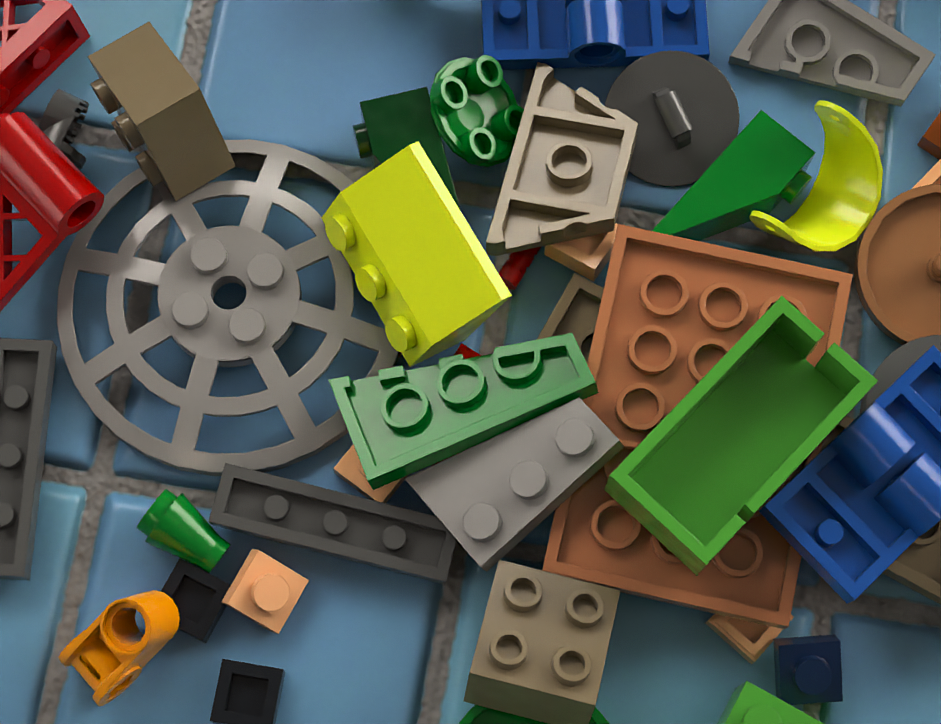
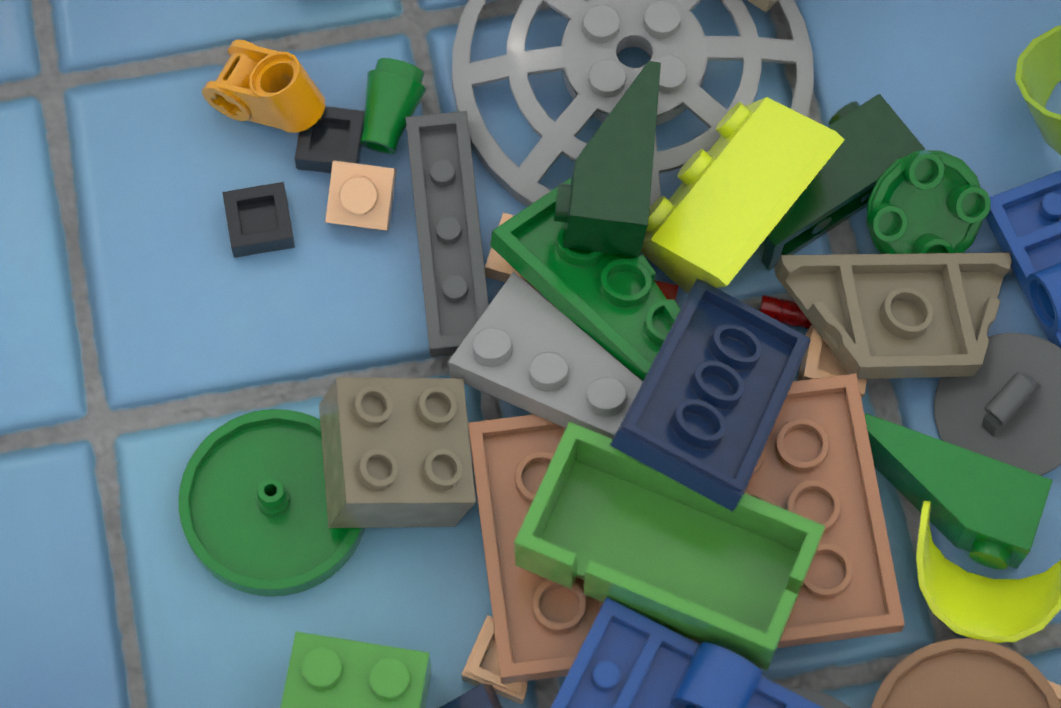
camera: 70 degrees right, 5 degrees down
none -> dark green slope [554,61,661,257]
none -> dark blue tile [609,279,811,512]

